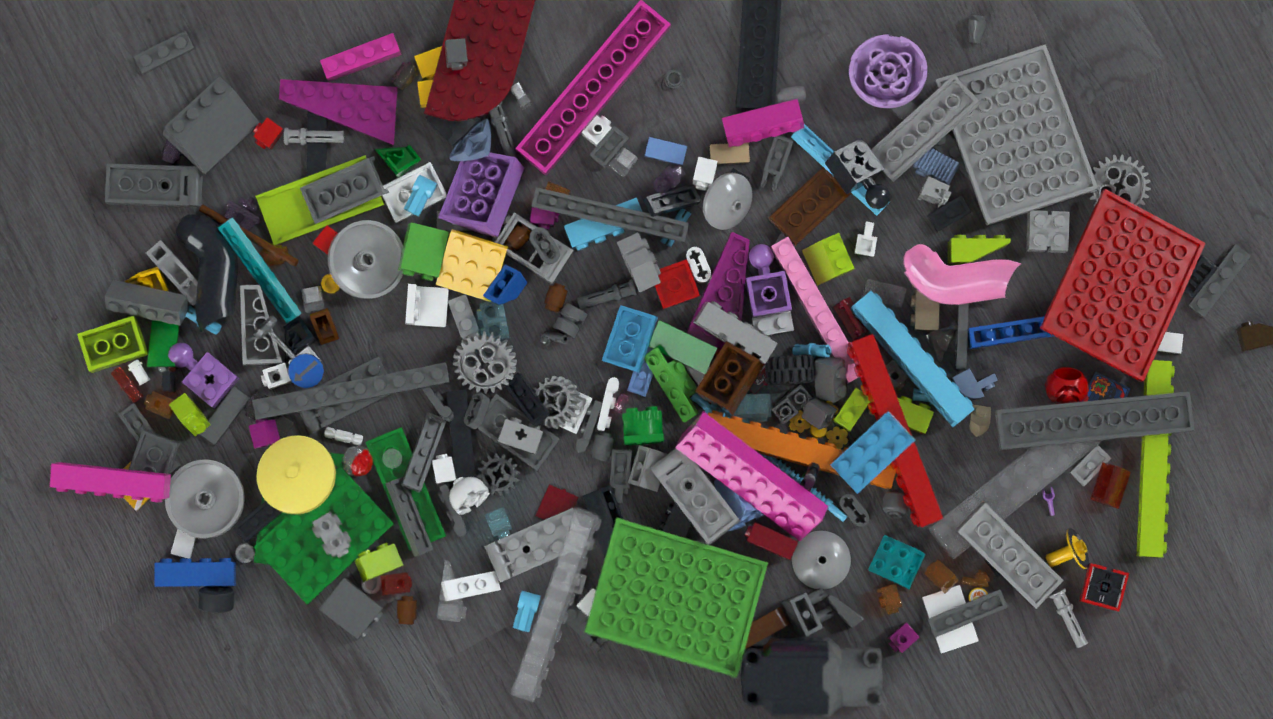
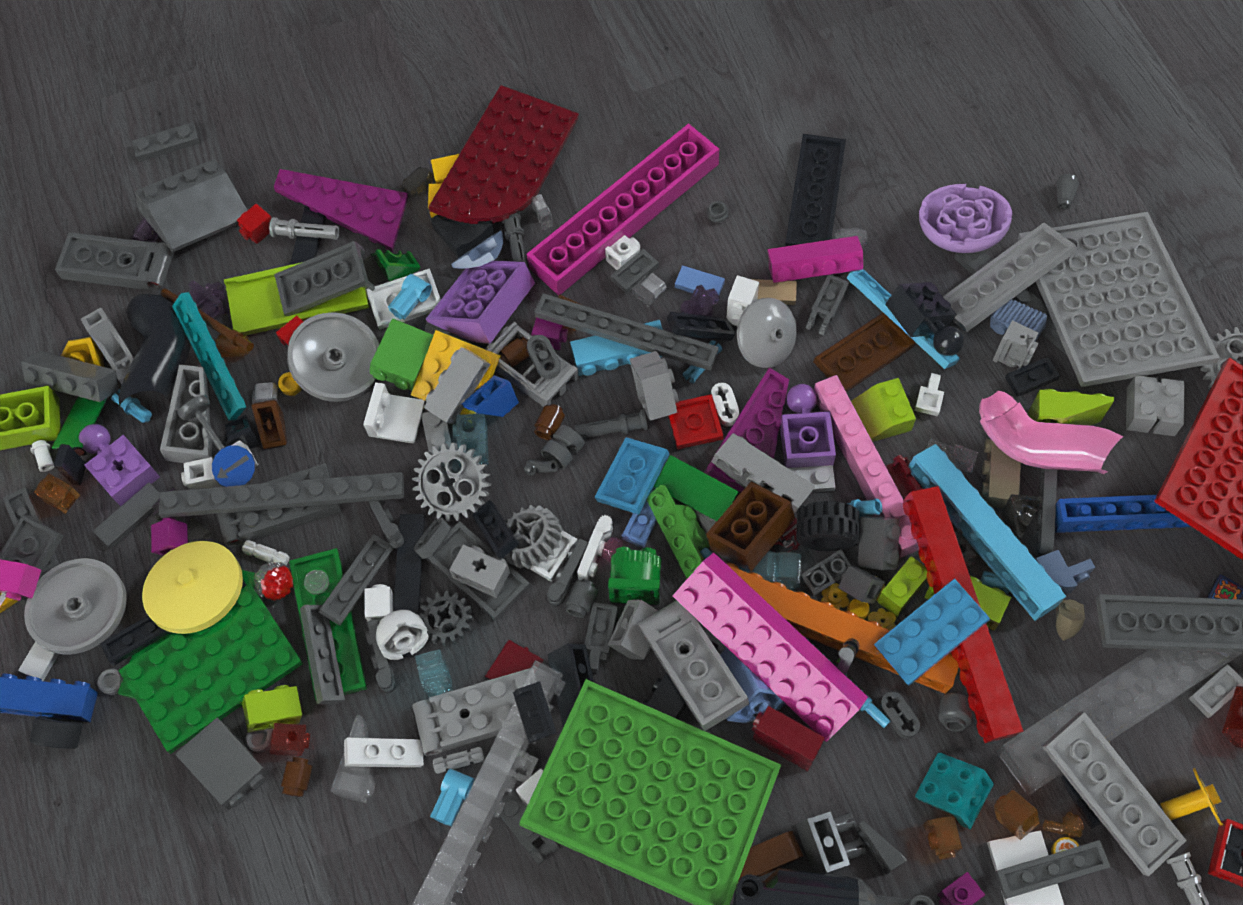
camera: 15 degrees right, 20 degrees down
clear red axle [111,367,143,403] -> none
lime brick [169,393,211,436] -> none
light grey brick [312,512,352,558] -> none
dark pink brick [320,33,401,82] -> none
dark grey brick [444,39,468,70] -> none
light grey dish [792,531,851,590] -> none
medium lavender hand [1042,487,1055,516] -> none
red piece [1045,367,1089,404] -> none
none -> light grey brick [424,347,491,424]
none -> light grey axle [433,747,484,774]
none -> black hinge [513,681,557,744]

